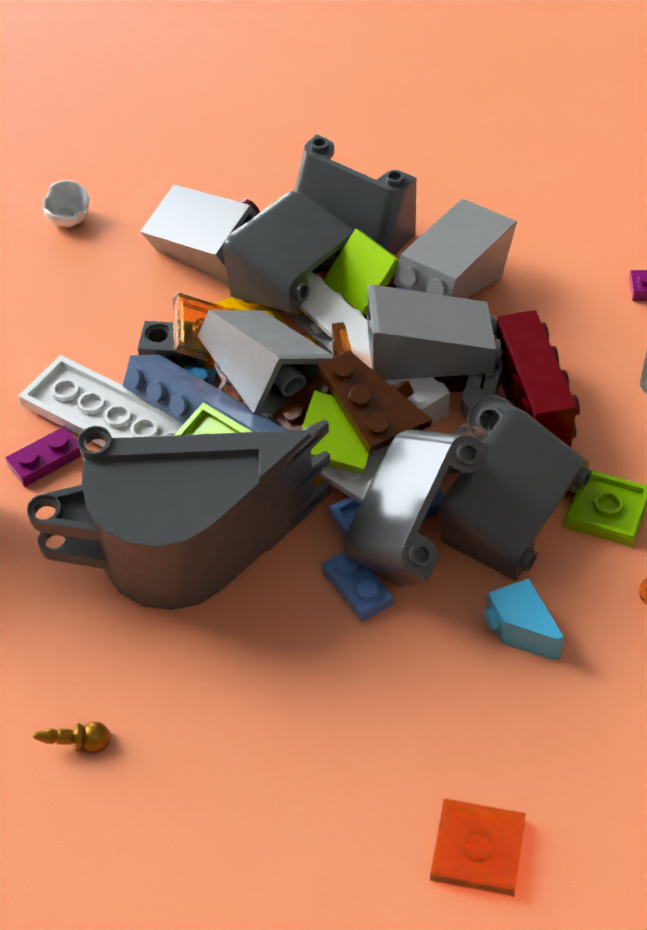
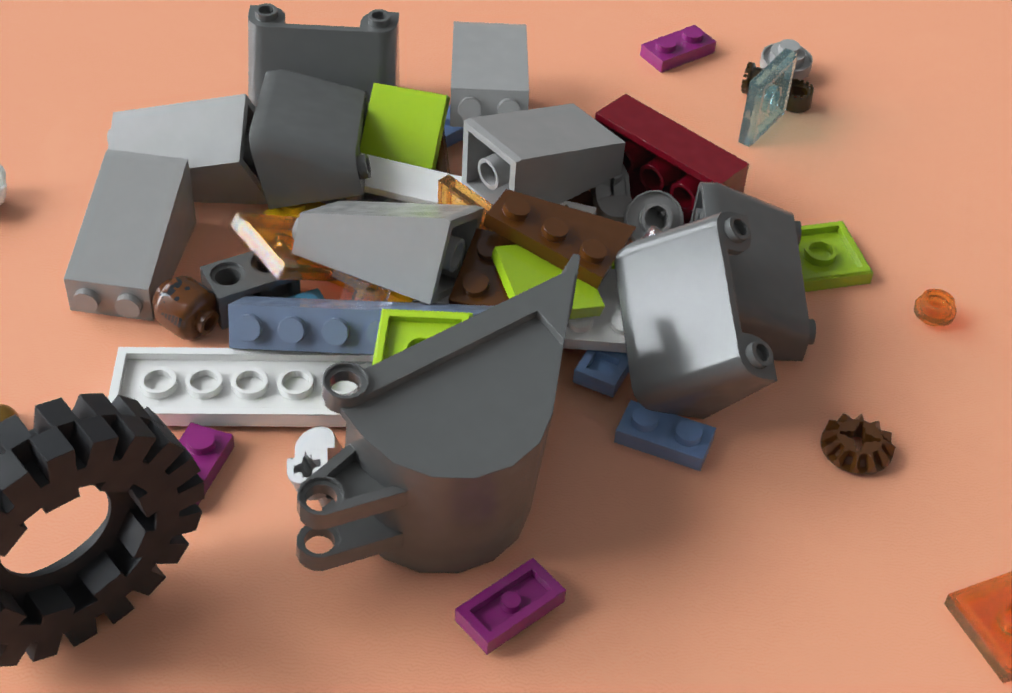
camera: 40 degrees left, 5 degrees down
medium azure slope [483,578,564,660] -> none
none -> light grey slope [64,149,196,321]
none -> reddish brown head [152,276,219,340]
none -> magenta plate [455,558,566,655]
none -> reddish brown gear [820,413,895,475]

